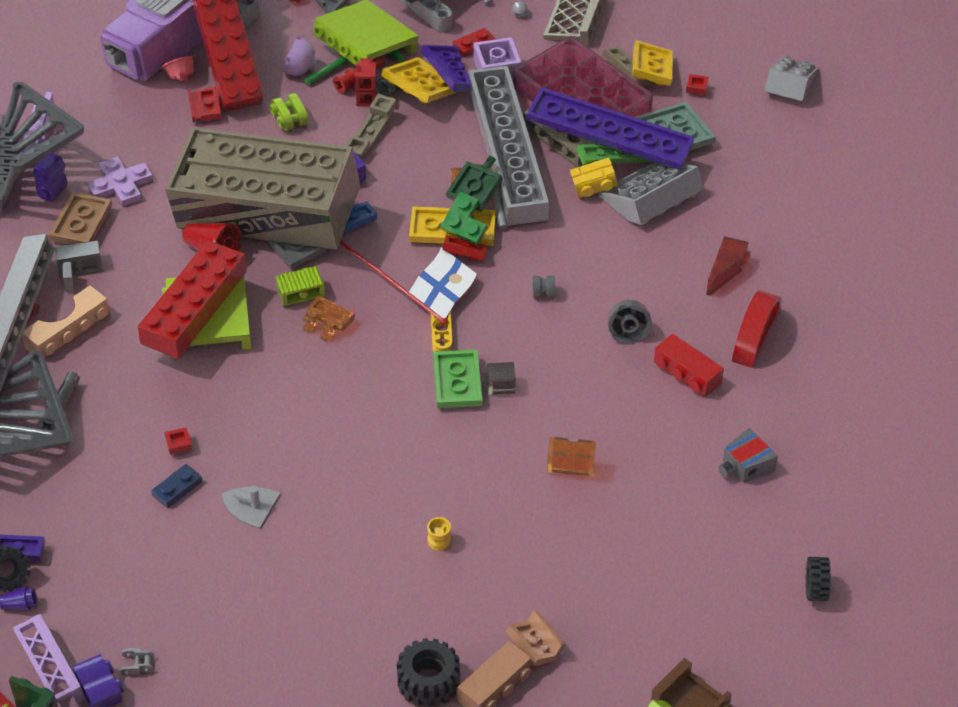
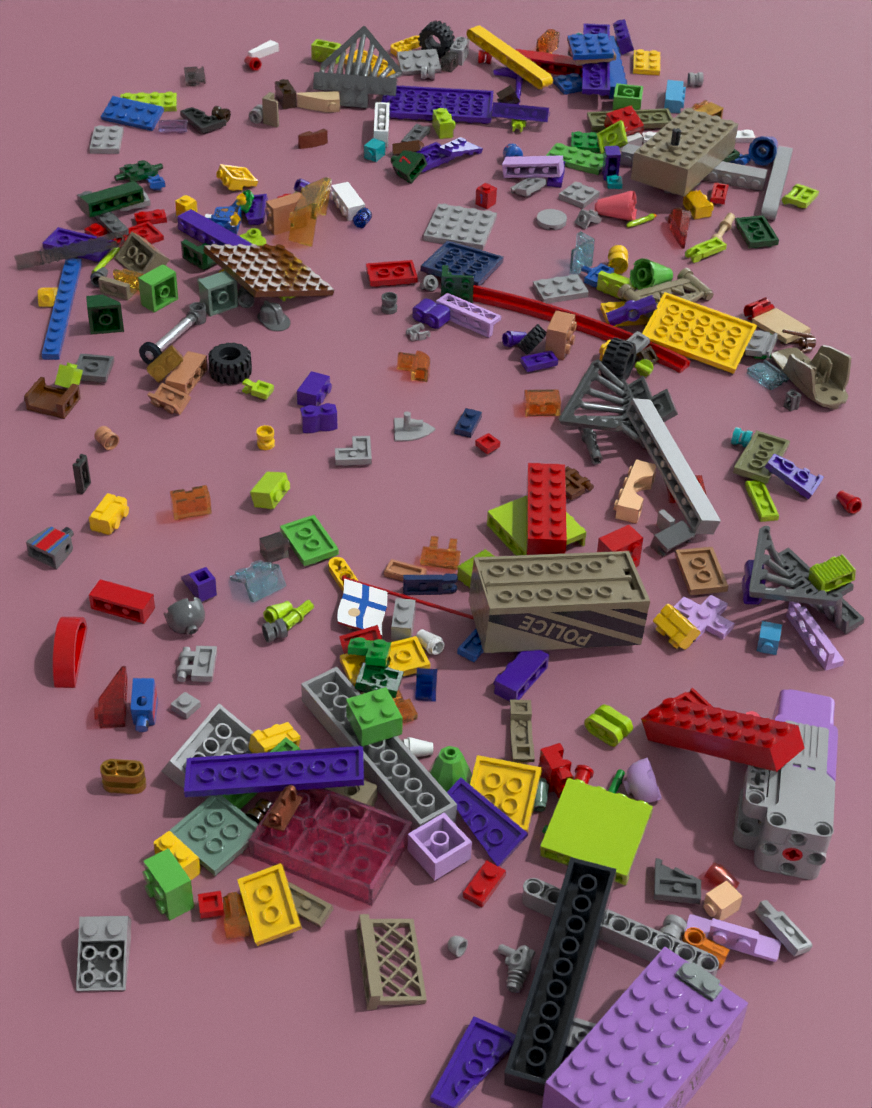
camera: 155 degrees right, 5 degrees down
none -> pearl dark grey tile [72,454,91,495]
none -> yellow brick [89,493,129,535]
none -> nougat wheel [94,426,119,450]
none -> pearl gold brick [100,759,147,794]
none -> blue torso [131,678,158,732]
none -> bright green brick [142,848,194,921]
none -> pearl gold brick [146,345,183,383]
none -> yellow brick [154,831,201,880]
none -> light grey plate [170,692,201,719]
none -> light grey plate [176,646,217,682]
none -> dark purple slope [181,567,217,602]
none -> clear orange piece [223,892,250,940]
none -> clear light blue bracket [230,560,287,602]
none -> lime plate [242,379,274,400]
none -> lime brick [250,472,290,509]
none -> lime cone [263,601,293,623]
none -> copper hinge [263,785,303,832]
none -> lime axle [283,600,314,631]
none -> dark purple brick [297,371,332,406]
none -> dark purple brick [300,403,338,433]
none -> light grey plate [335,436,372,466]
none -> bright green brick [346,687,403,746]
none -> nougat tile [384,559,427,581]
none -> light grey brick [391,598,416,642]
none -> clear orange brick [397,350,430,382]
none -> white cone [402,737,433,757]
none -> dark blue hinge [403,573,458,595]
none -> clear blue panel [415,668,438,701]
none -> white cone [416,629,444,655]
none -> bright green cone [429,746,472,792]
none -> clear orange brick [523,389,561,416]
none -> reddish brown plate [565,466,594,501]
none -> red brick [597,525,643,567]
none -> yellow brick [653,603,701,649]
none -> dark azure brick [756,621,782,655]

